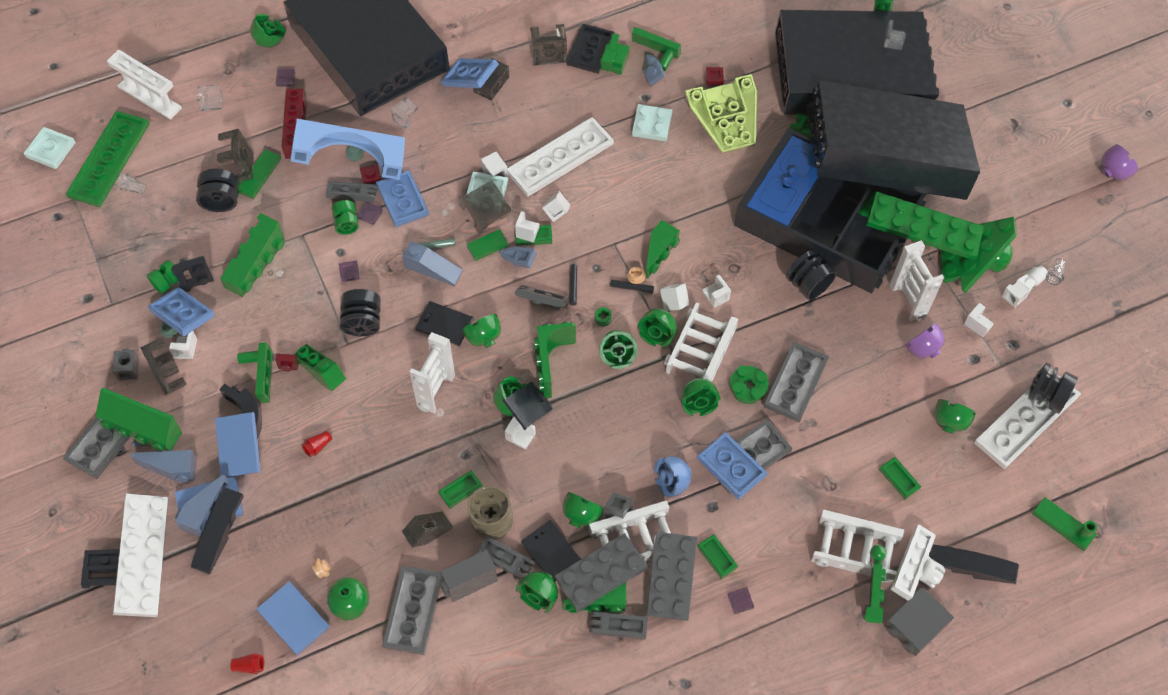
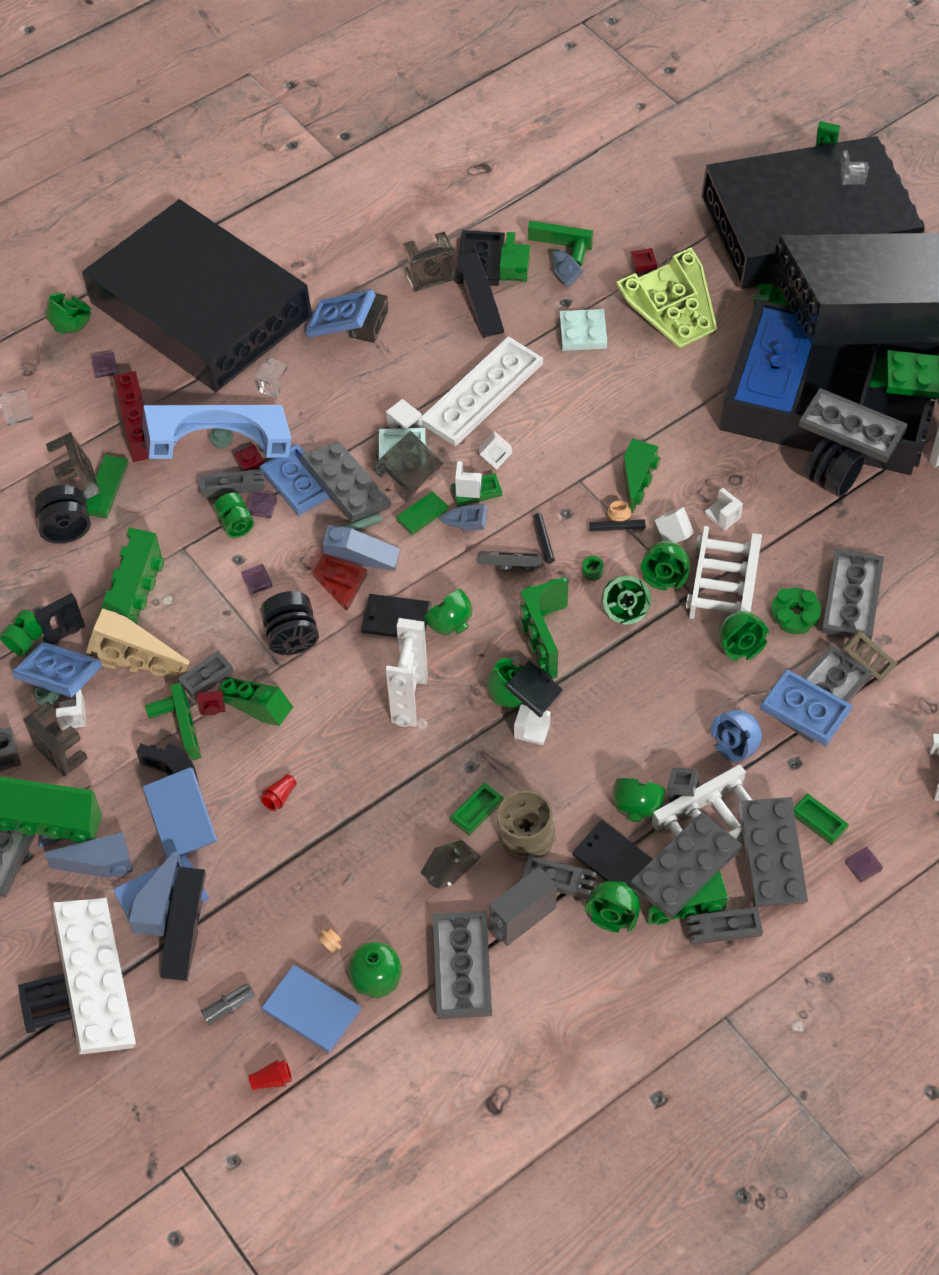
camera: 10 degrees left, 5 degrees down
none -> tan wedge [85,608,190,679]
none -> dark grey plate [178,651,234,700]
none -> dark grey axle [200,984,255,1026]
none -> dark grey piece [300,442,391,522]
none -> clear red wing [313,553,368,611]
none -> black slope [456,252,504,338]
none -> dark grey piece [799,388,907,463]
none -> dark tan slope [842,630,898,682]

